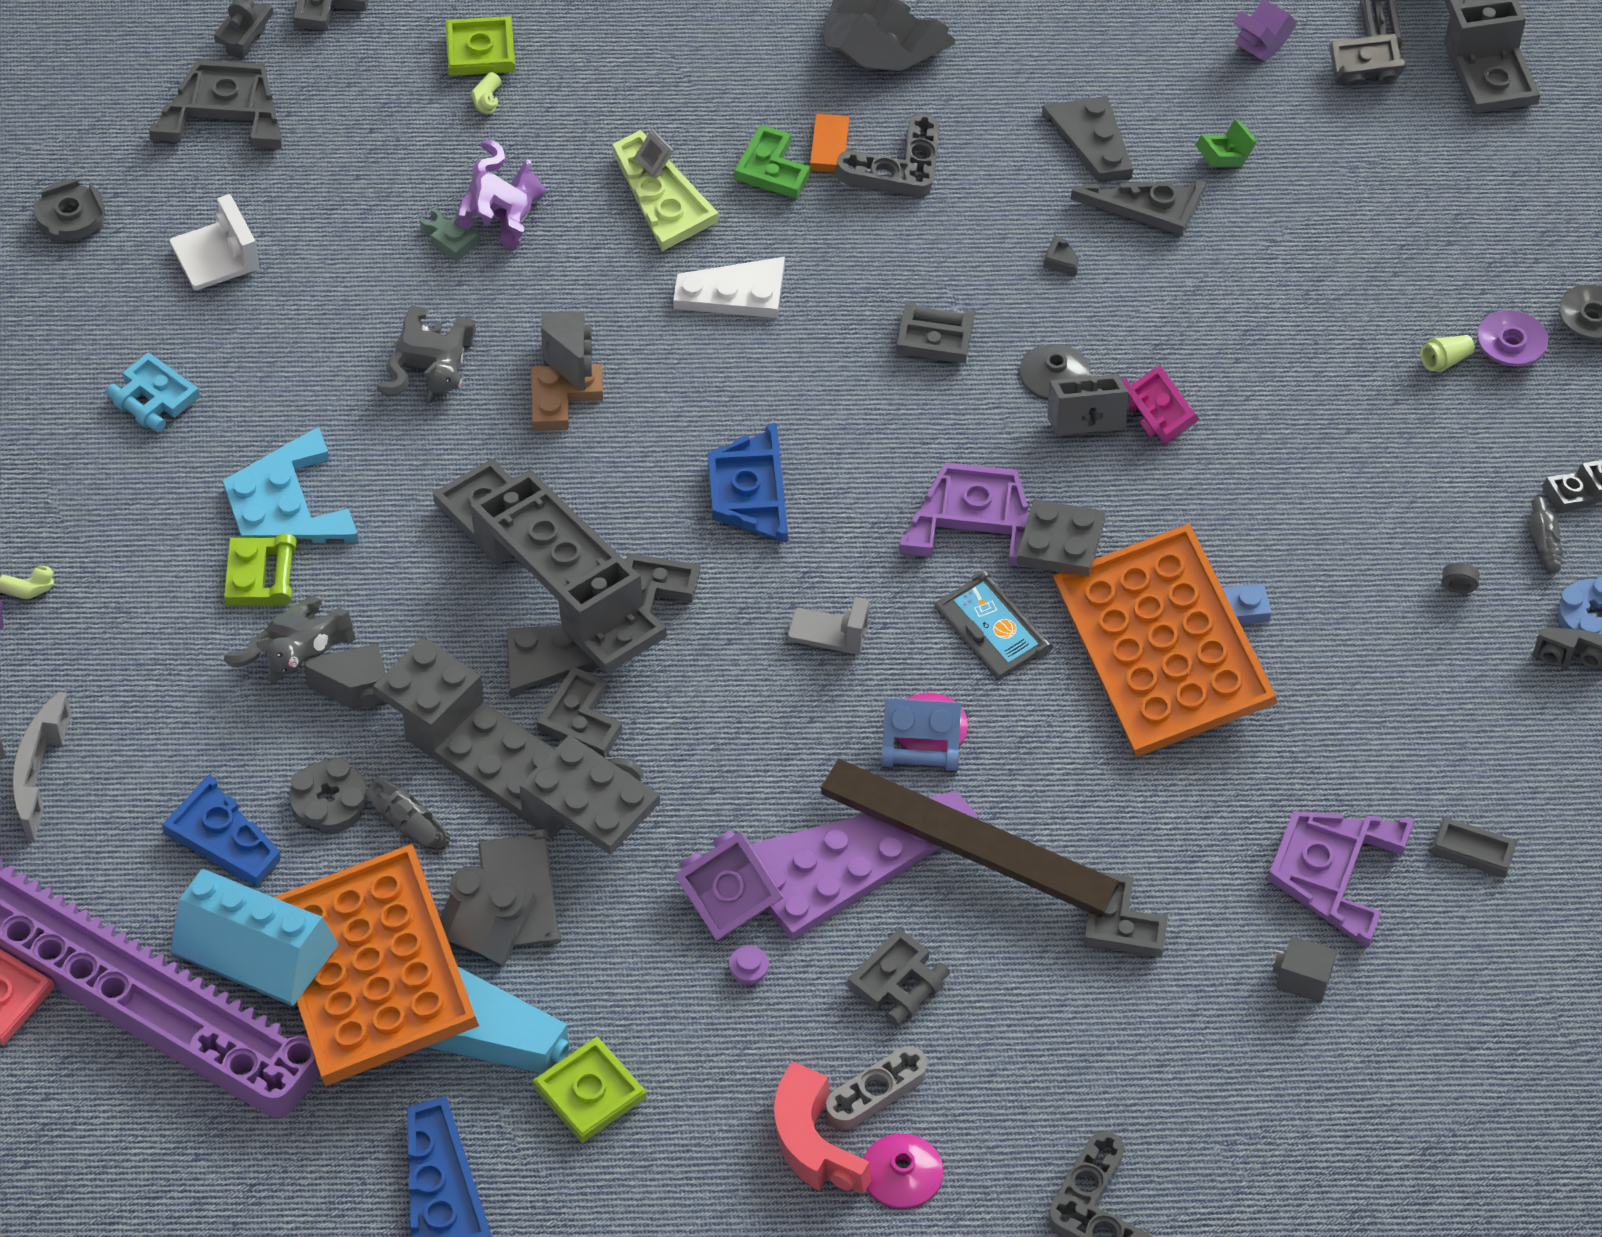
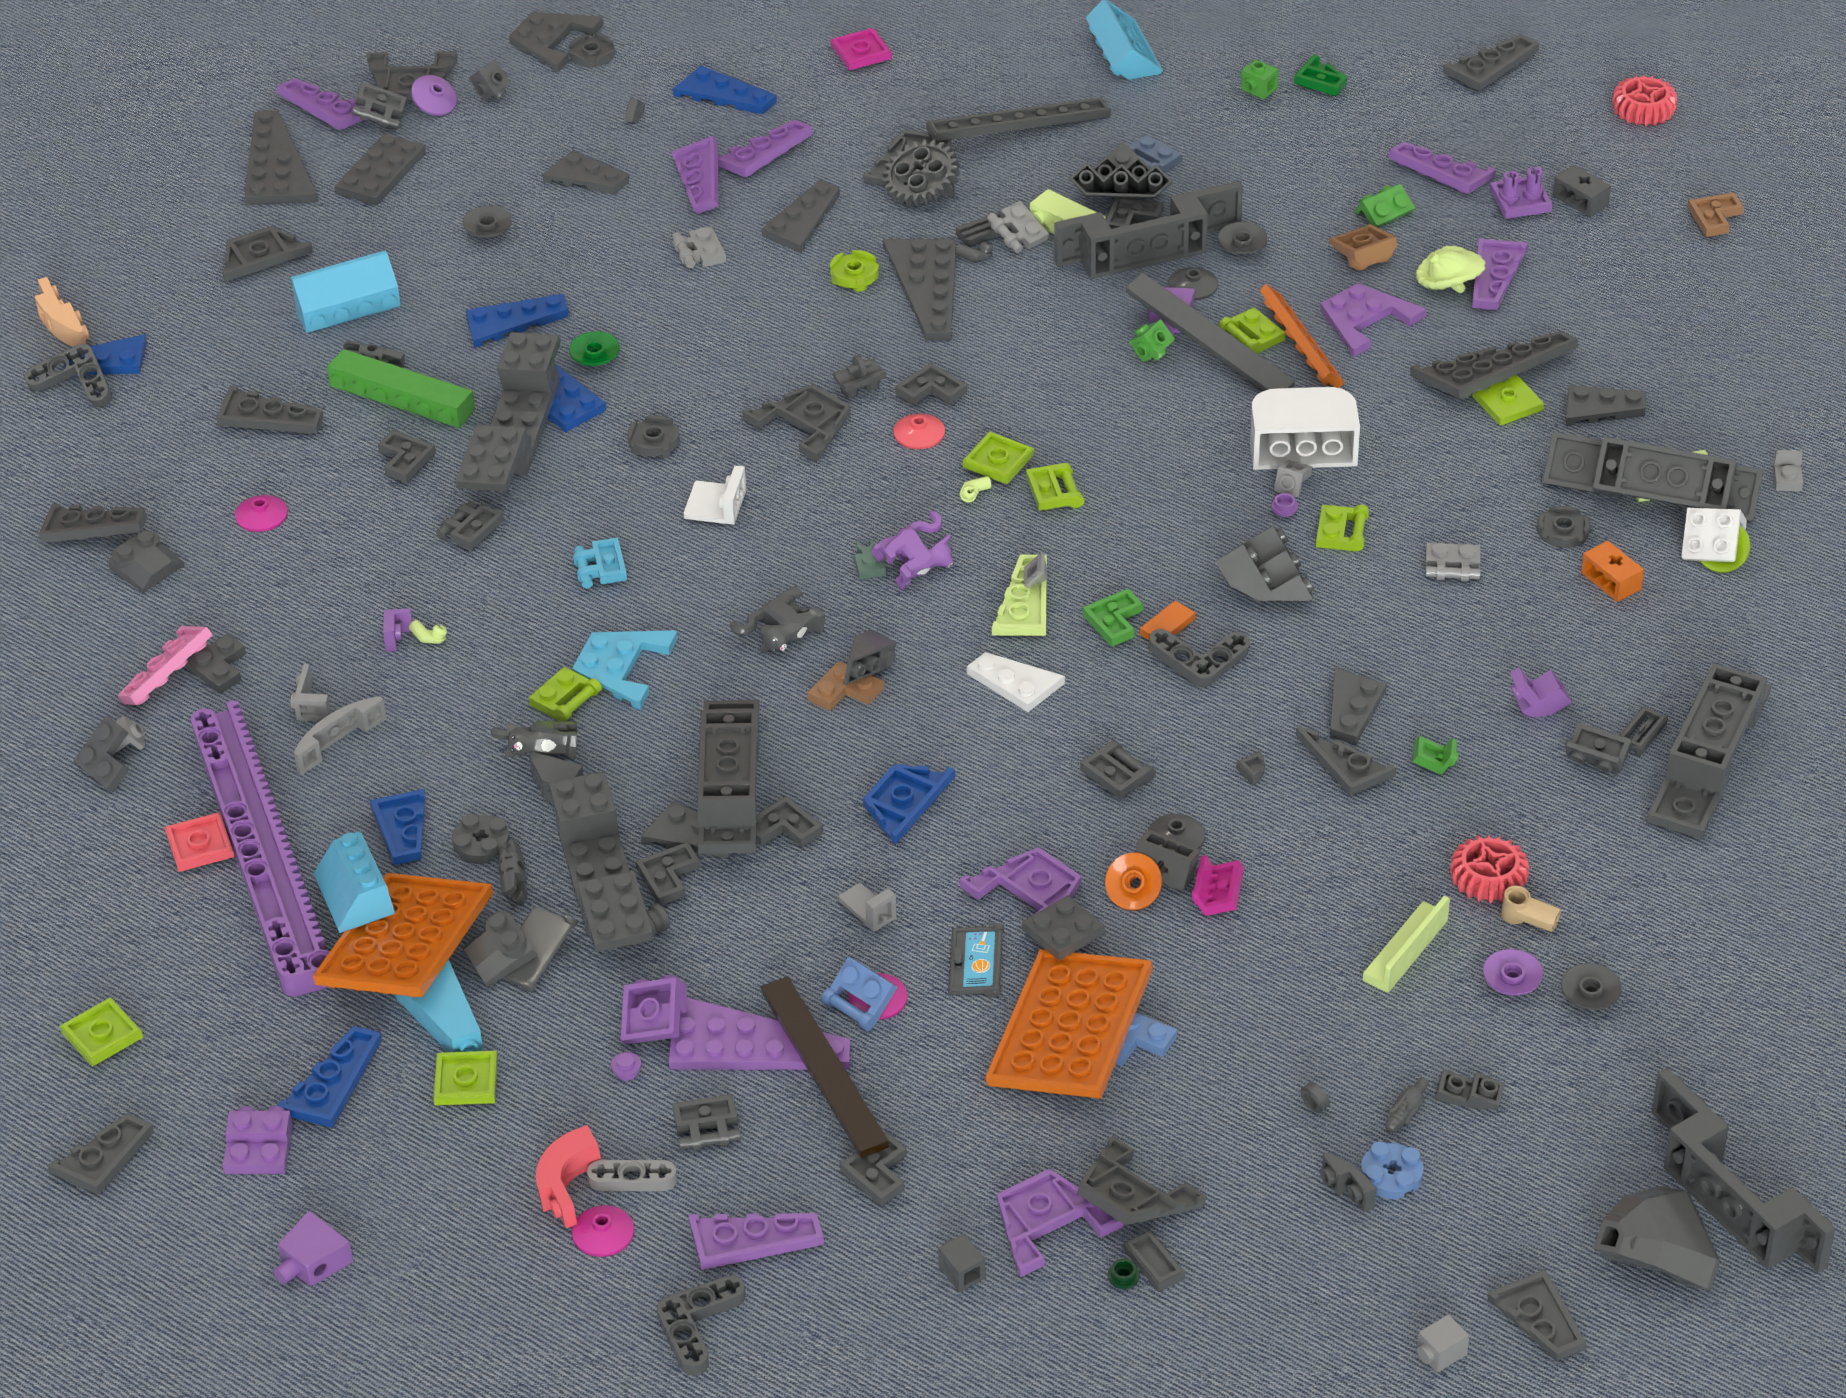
camera: 40 degrees right, 10 degrees down
yellowish green cone [1420,335,1475,372] -> none
none -> medium lavender wing [688,1213,824,1270]
none -> coral dish [894,414,945,449]
none -> lime plate [1026,463,1085,511]
none -> dark grey wing [1077,1136,1207,1225]
none -> orange dish [1105,853,1162,911]
none -> dark green plate [1108,1259,1140,1289]
none -> yellowish green panel [1363,896,1450,993]
none -> coral gear [1450,834,1529,904]
none -> tan piece [1501,886,1562,932]

